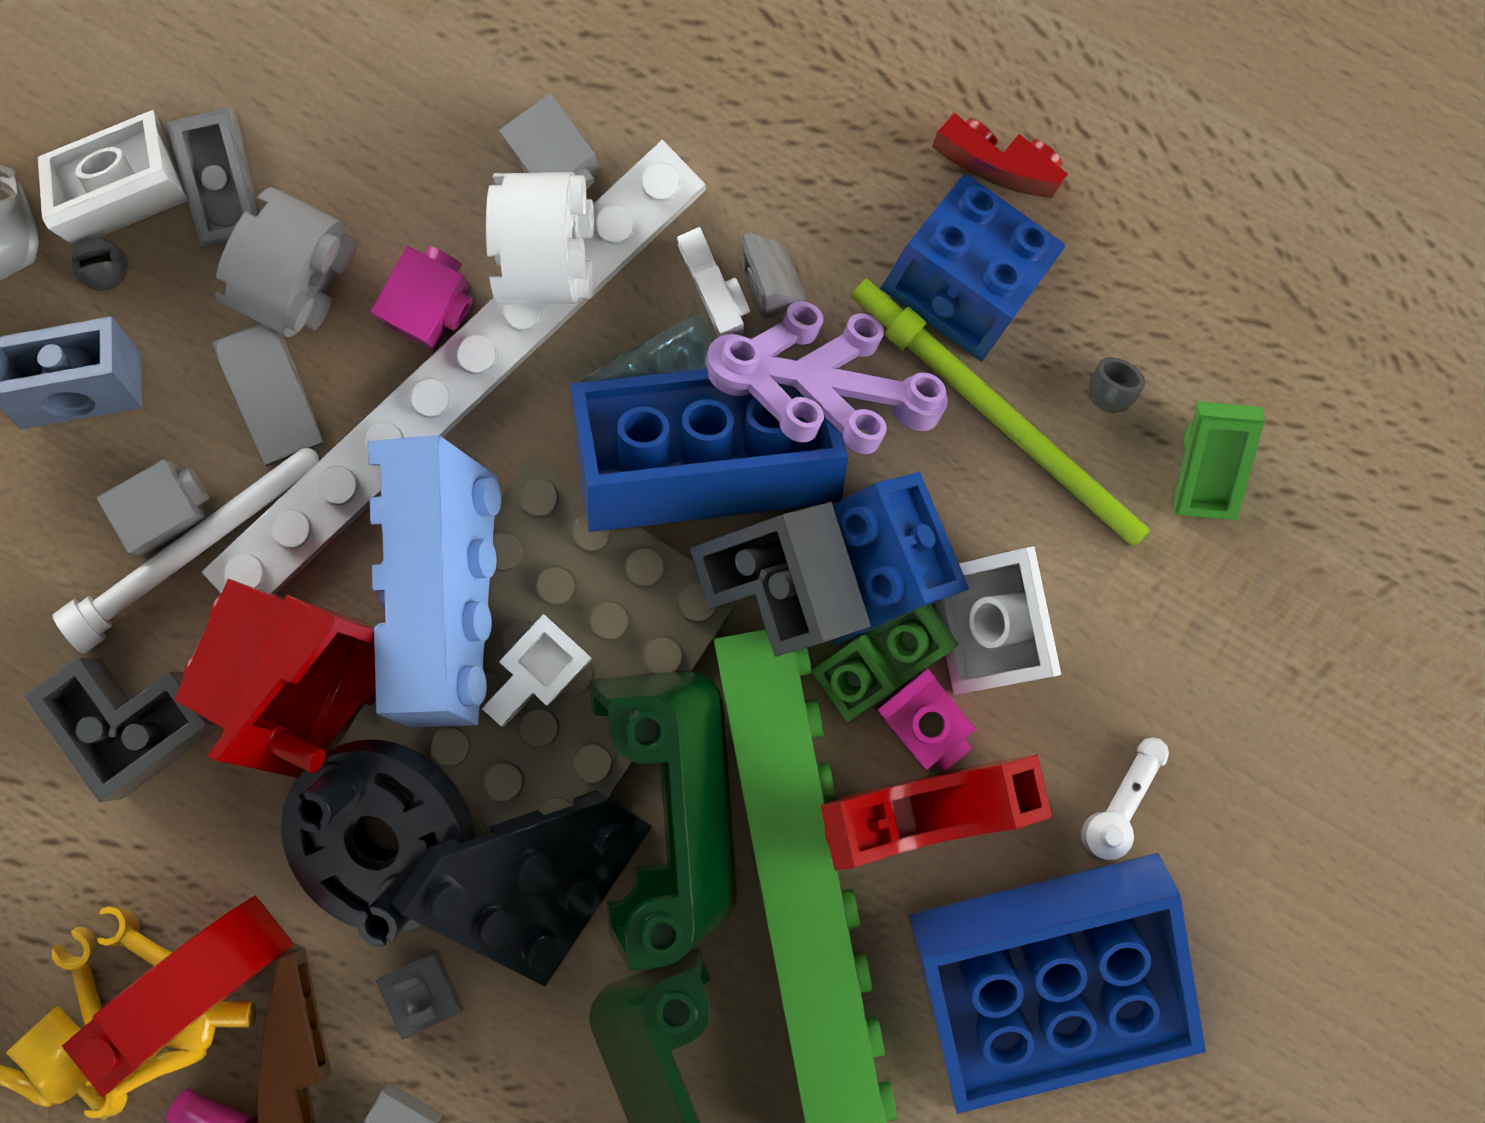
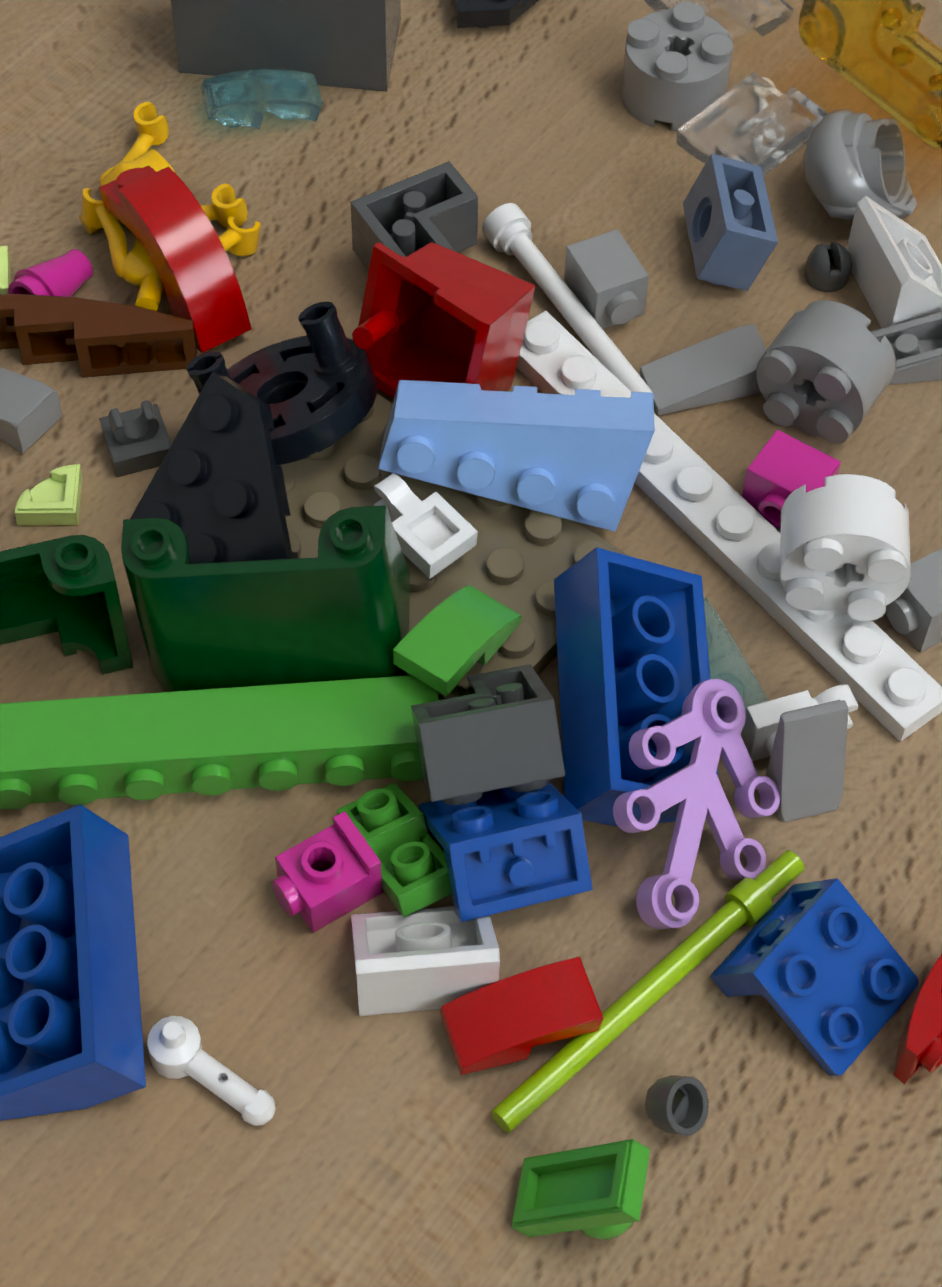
camera: 90 degrees right, 30 degrees down
red arch [820,754,1052,871] -> none
none -> yellowish green tile [14,464,83,526]
none -> bright green slope [393,585,522,697]
none -> red slope [440,956,604,1075]

